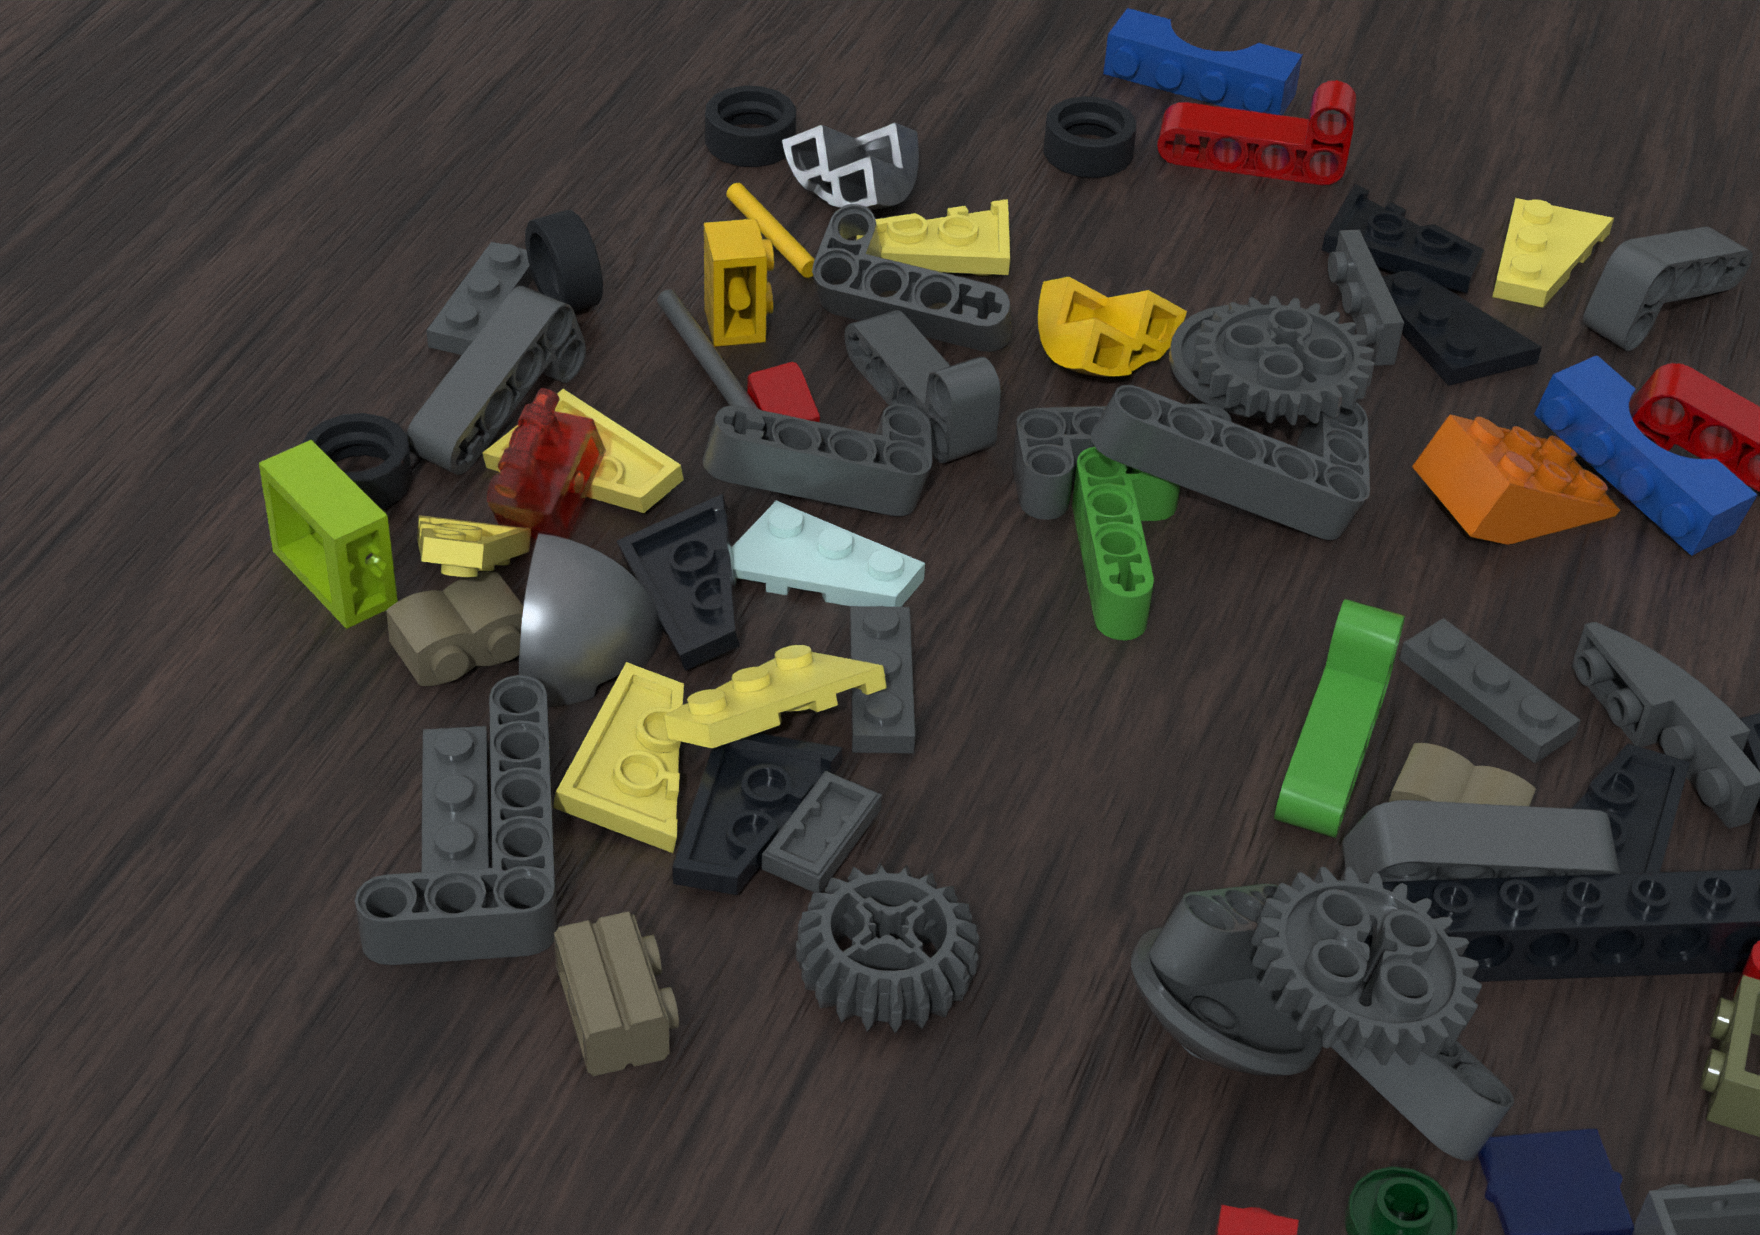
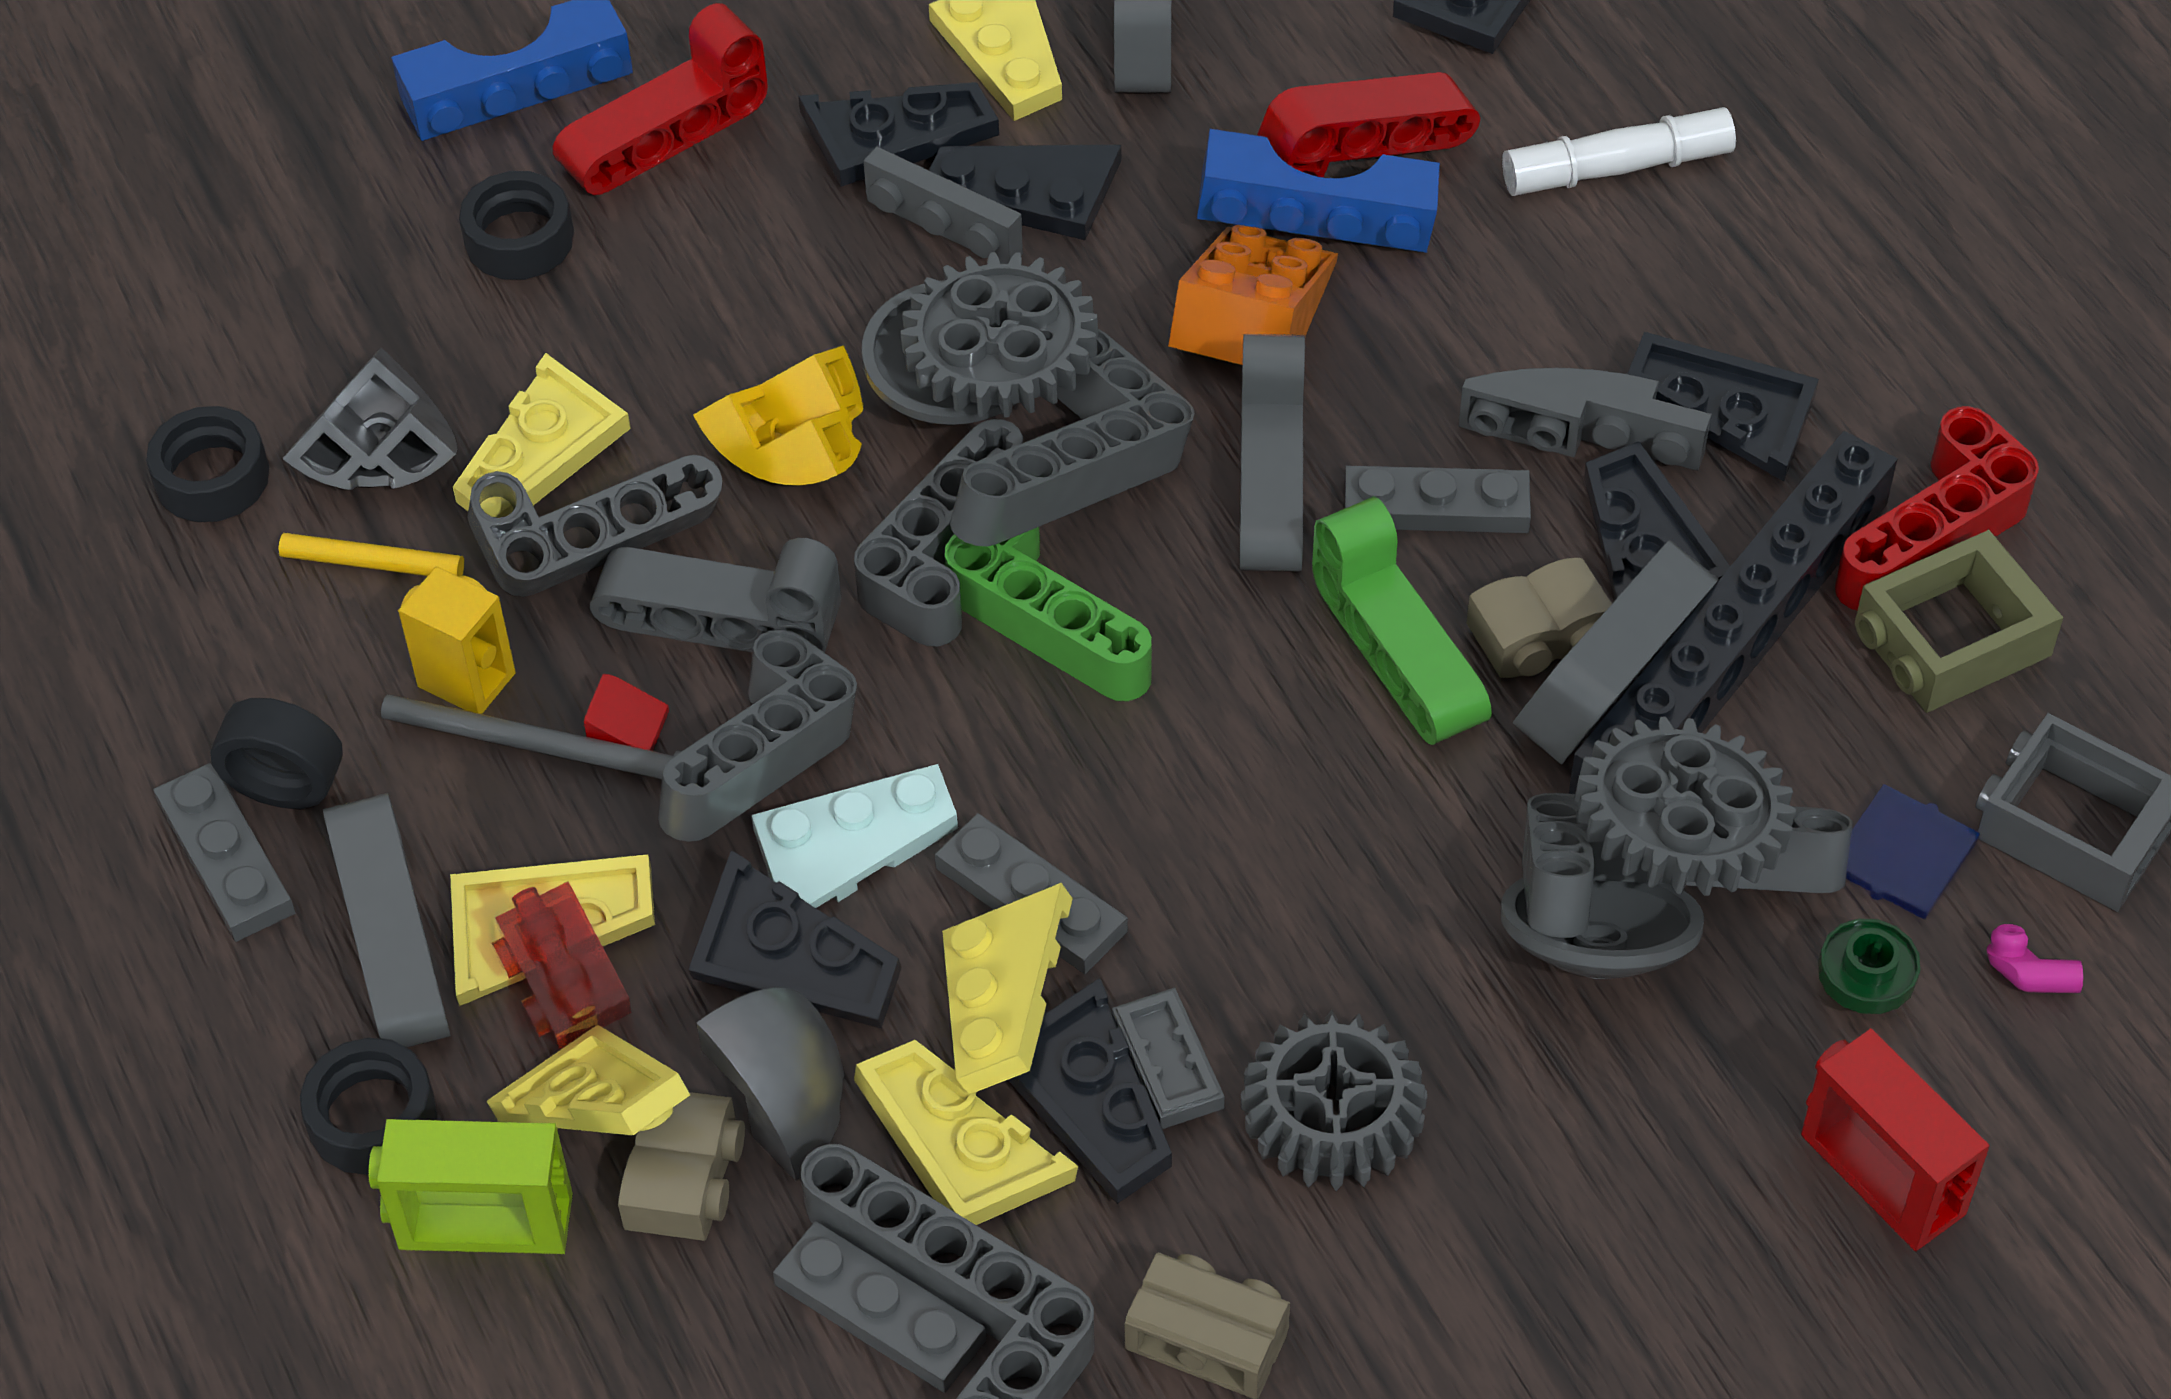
camera: 45 degrees left, 10 degrees up
none -> dark grey beam [1240,334,1305,571]

